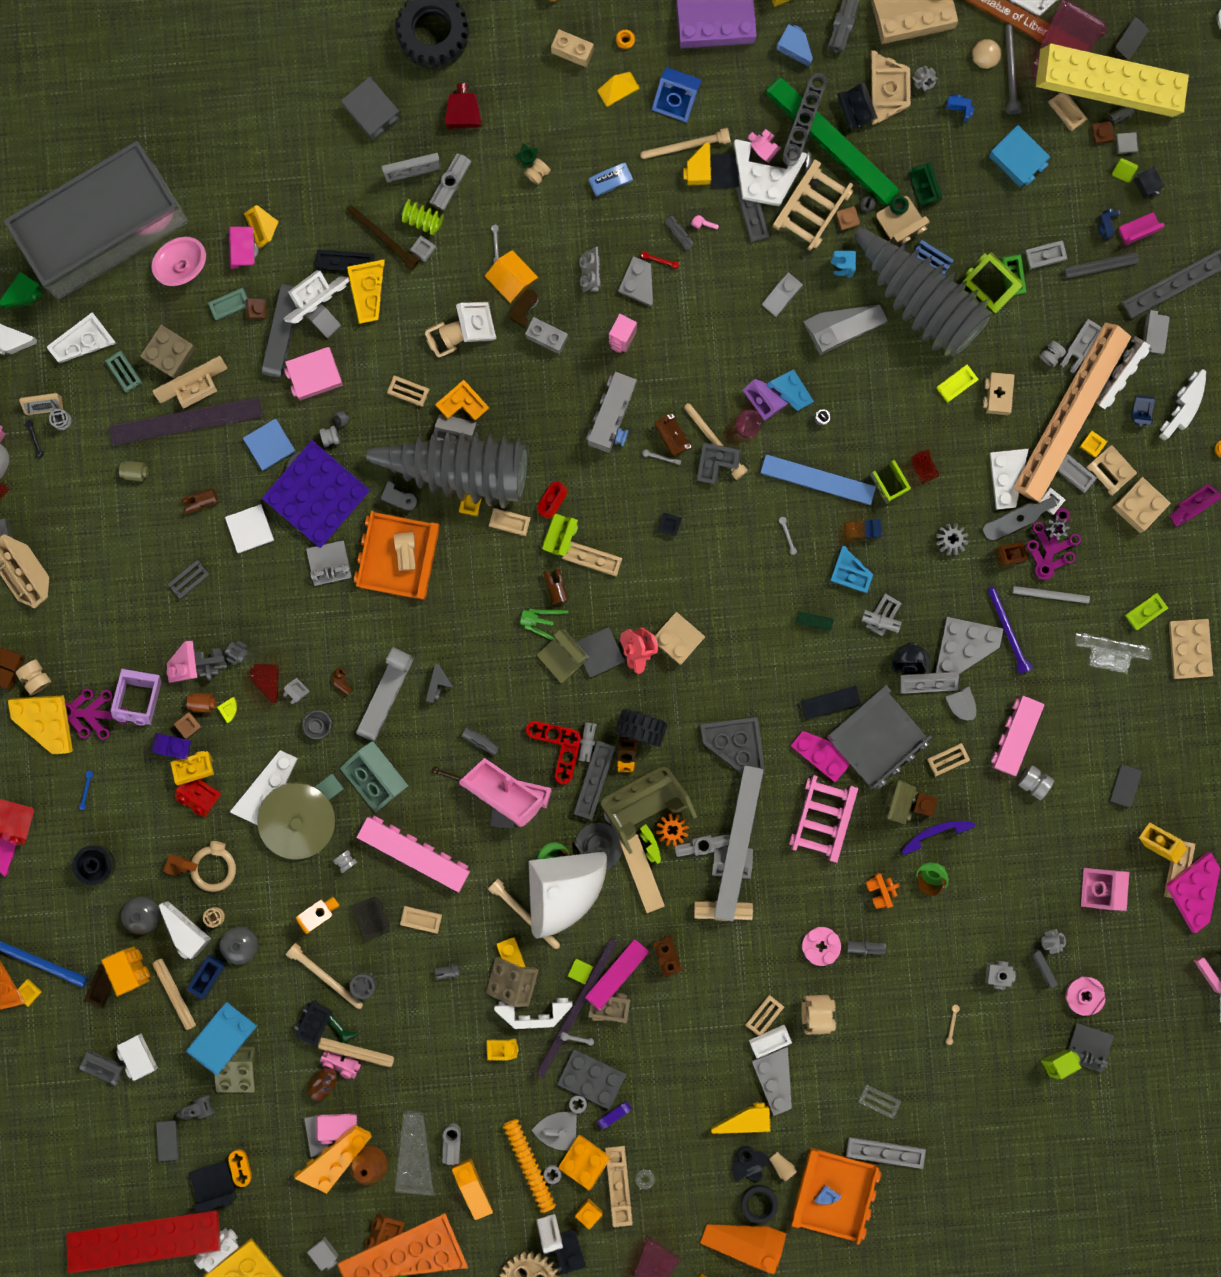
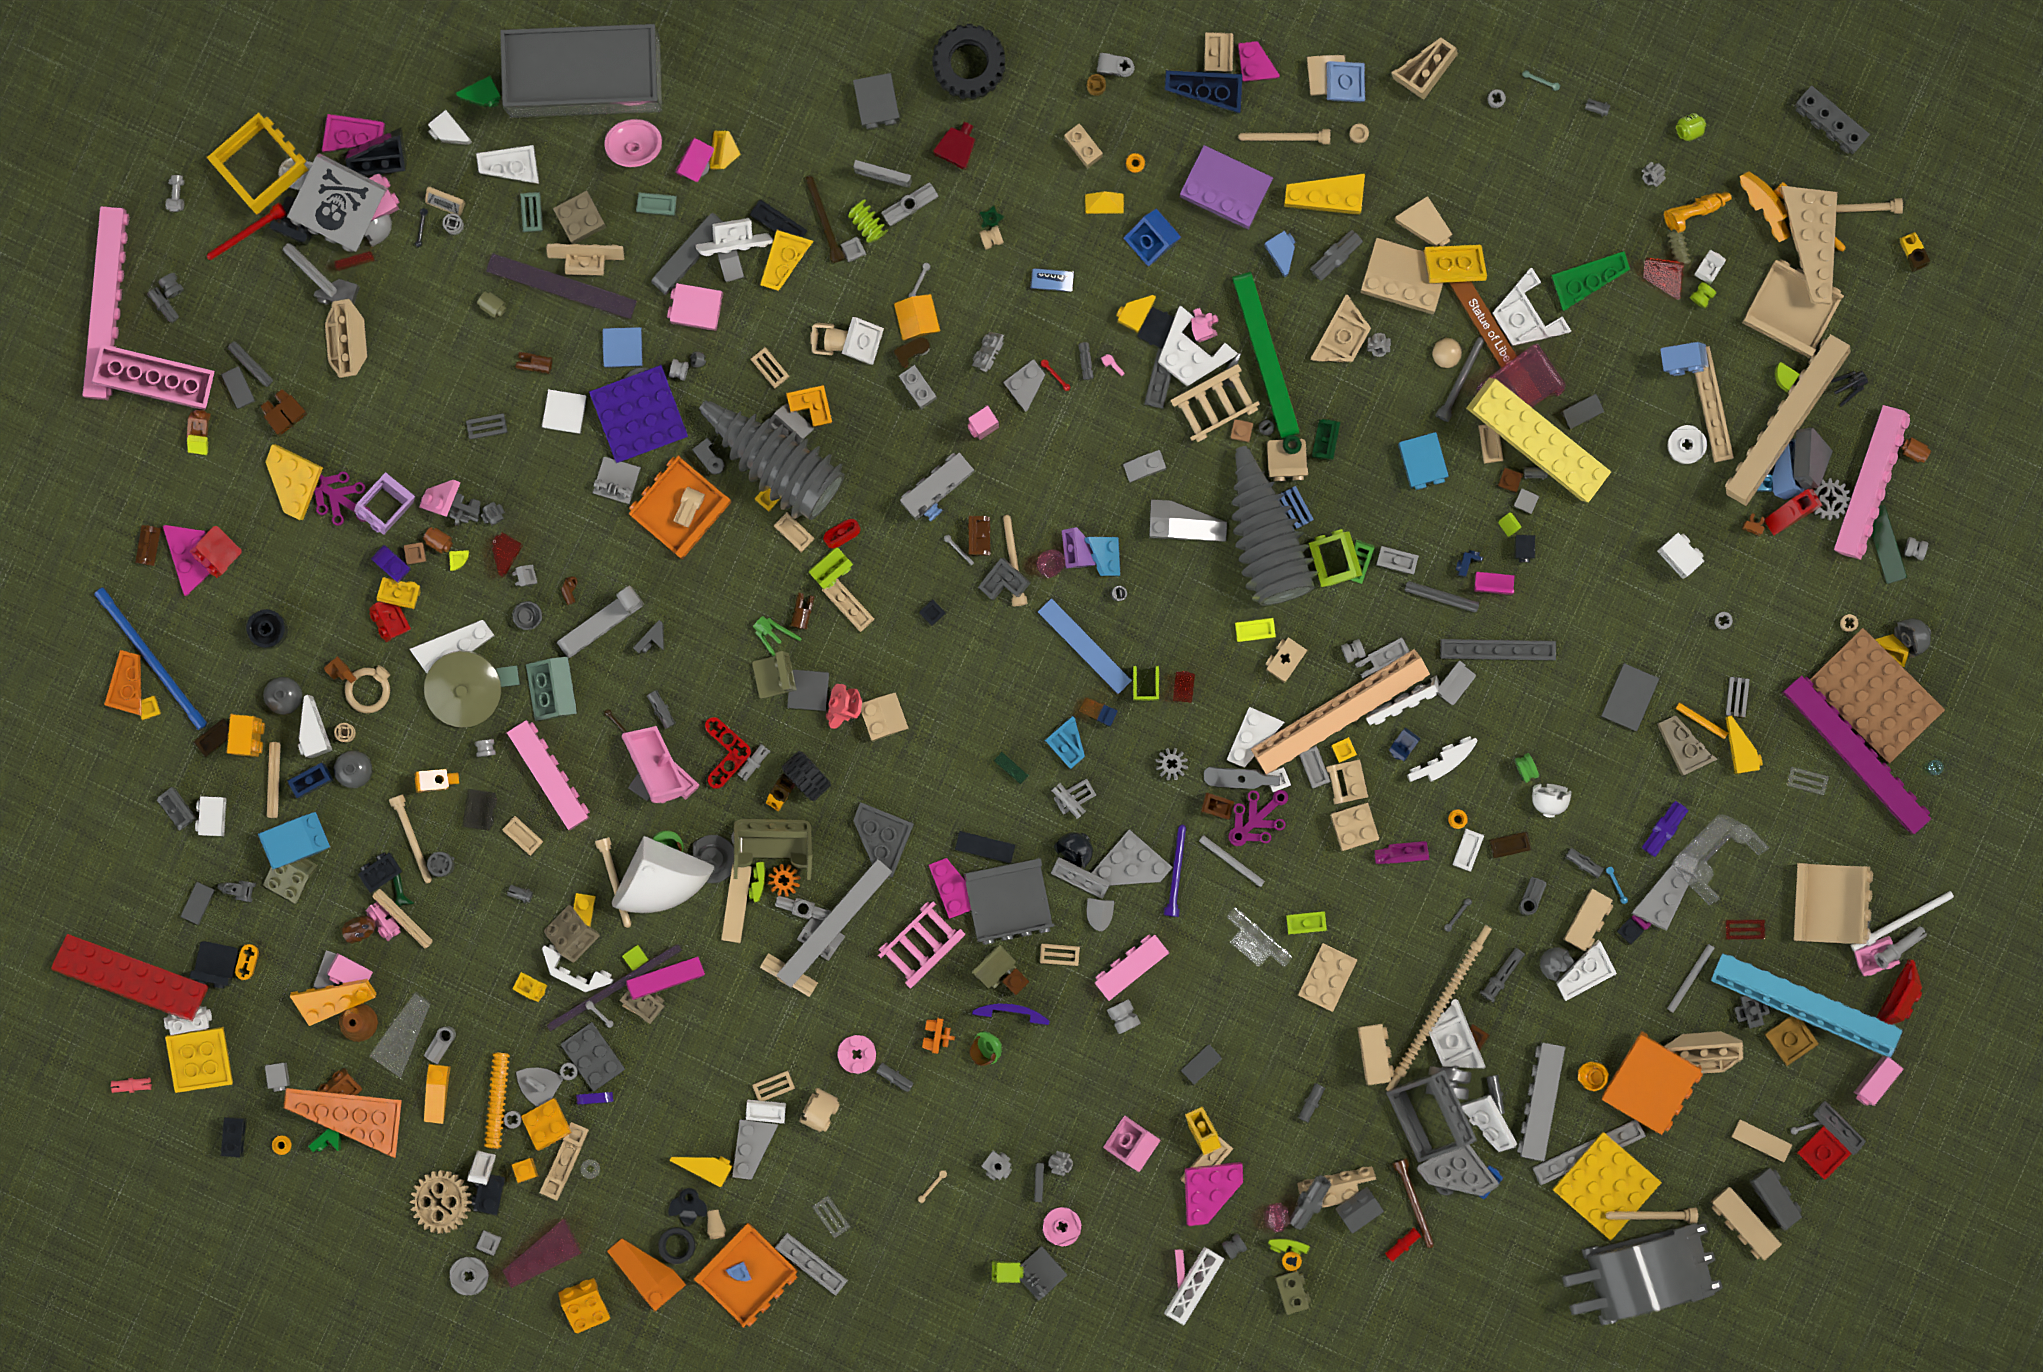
camera: 40 degrees right, 0 degrees up
tan wheel [15,659,52,696] -> none
blue hinge [78,771,94,810] -> none
reddish brown plate [245,299,267,319] -> none
dark grey plate [574,741,616,820] -> none
tan piece [640,128,731,159] -> none
reddish brown hips [652,935,682,977] -> none
light grey hinge [779,517,797,555] -> none
dark grey beam [783,73,827,166] -> none
dark azure hinge [831,251,856,278] -> none
black bracket [837,83,878,129] -> none
blue bracket [945,95,974,122] -> none
flat silver gear [1045,515,1070,540] -> none

